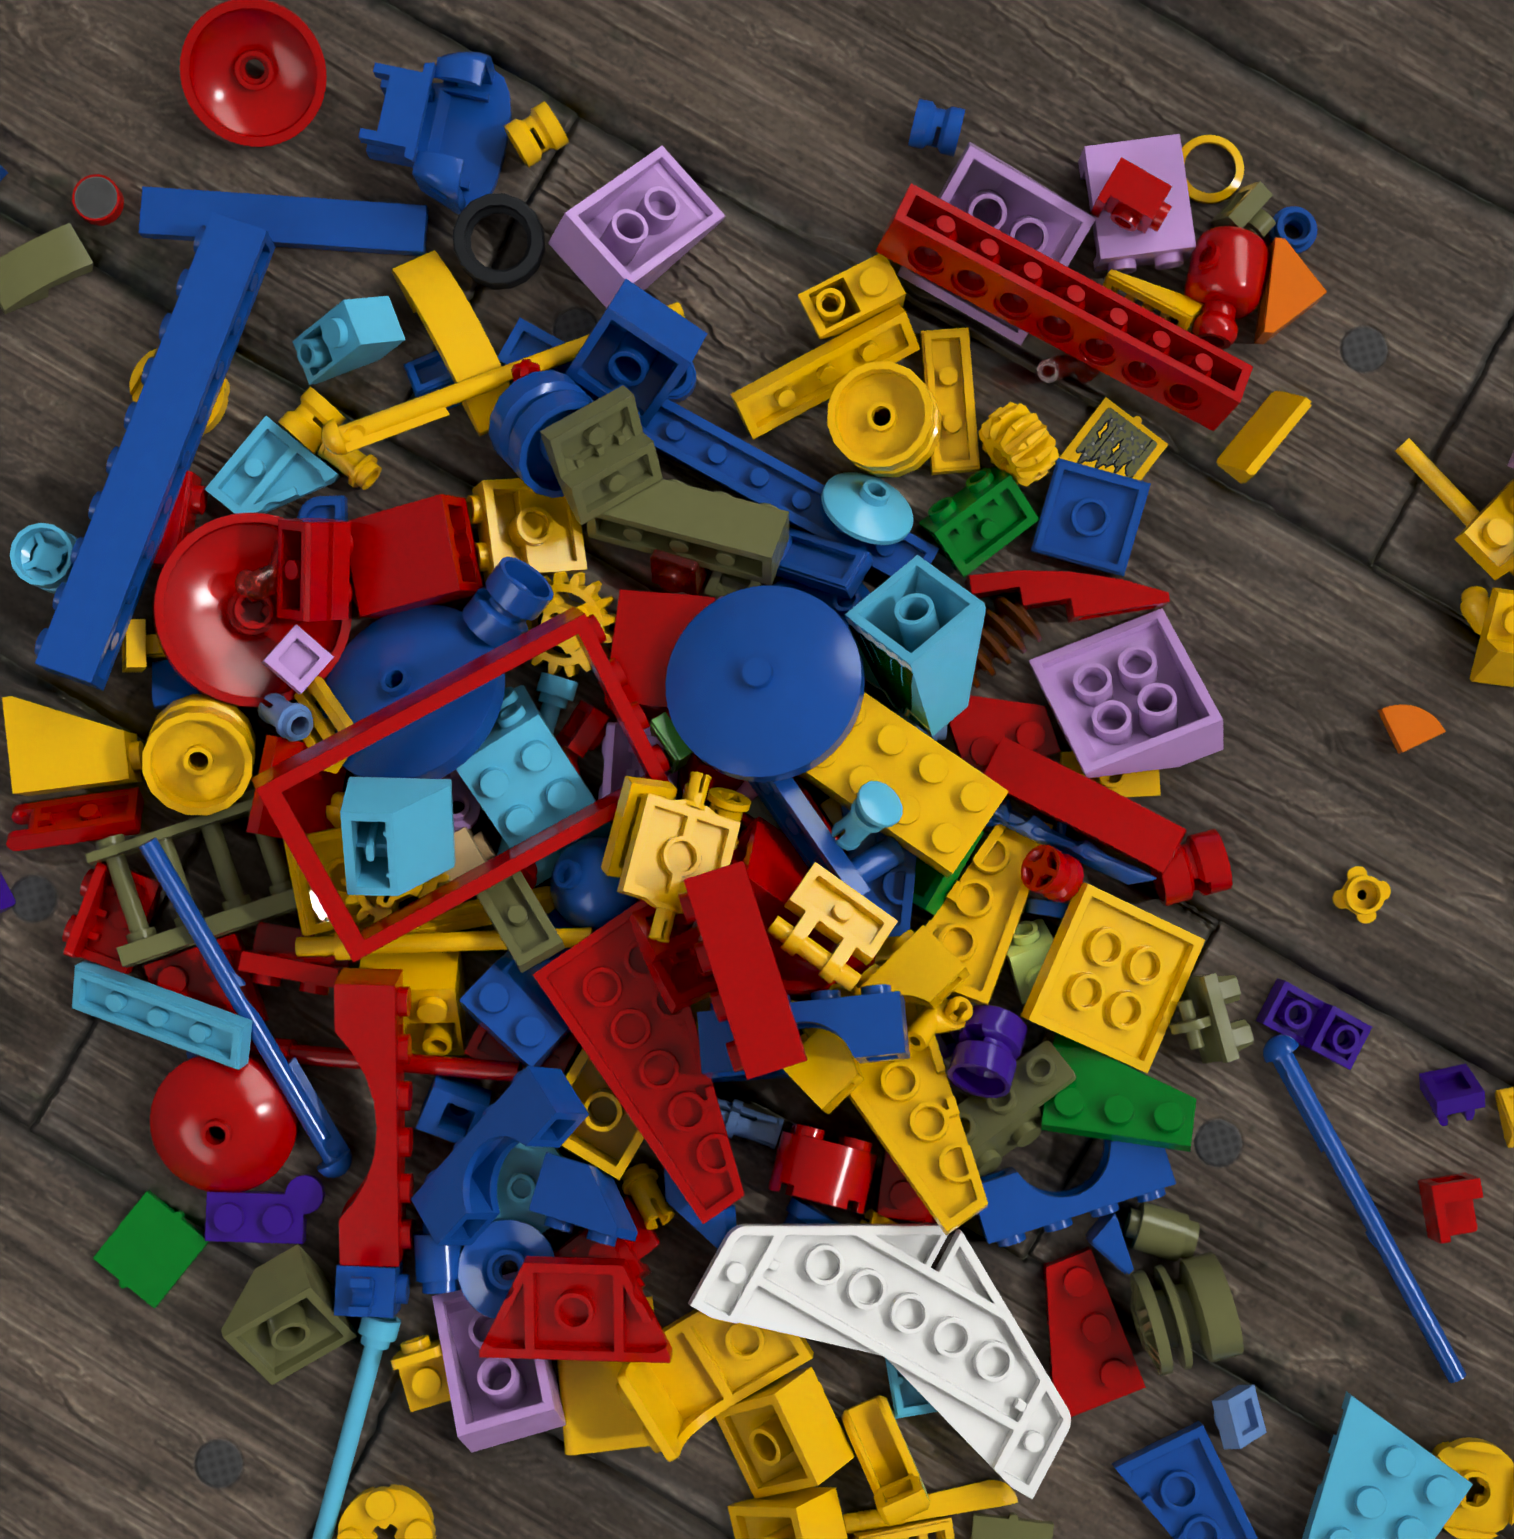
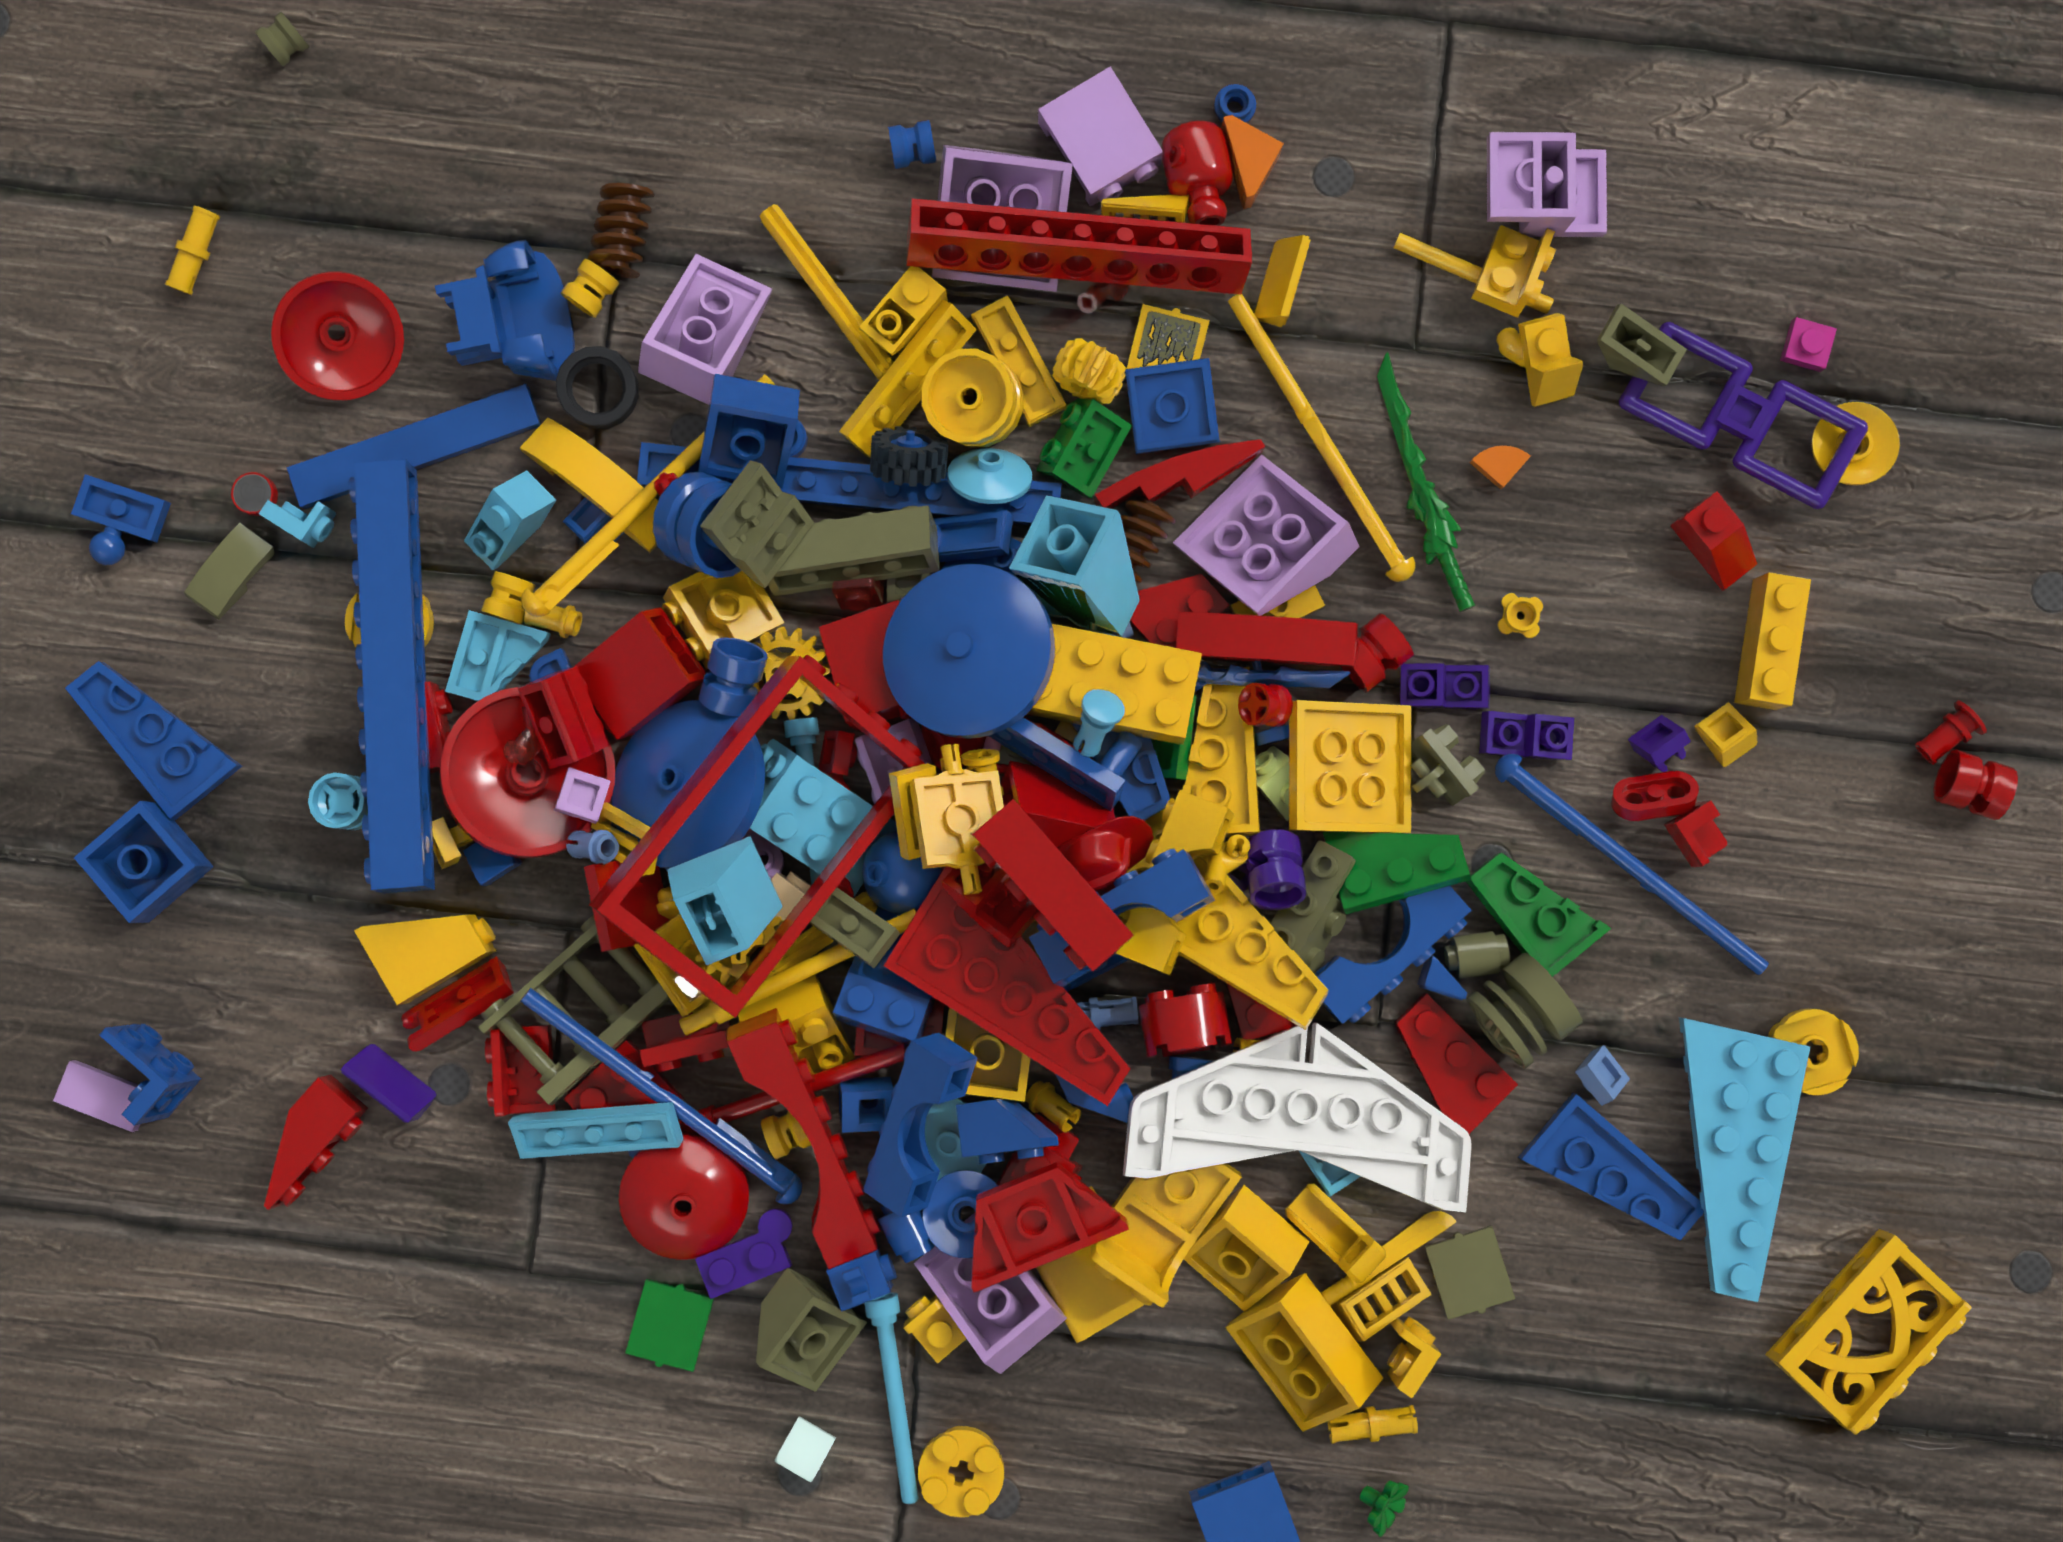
camera: 25 degrees left, 0 degrees up
yellow wheel [142,694,256,816] -> none
bright green tile [650,712,693,774] -> none
yellow plate [766,862,898,992] -> none
red brick [1090,157,1172,233] -> none
yellow piece [1182,135,1244,204] -> none
olive tile [1211,181,1276,238] -> none
none -> medium azure bracket [259,500,336,548]
none -> reddish brown piece [587,183,655,279]
none -> yellow axle [760,204,894,380]
none -> yellow wheel [761,1111,812,1160]
none -> light aqua slope [775,1416,836,1482]
none -> black wheel [870,426,948,487]
none -> yellow bar [1228,294,1415,582]
none -> green sword [1377,352,1475,612]
none -> dark purple slope [1400,663,1490,709]
none -> green wing [1465,853,1612,977]
none -> red plate [1611,771,1699,821]

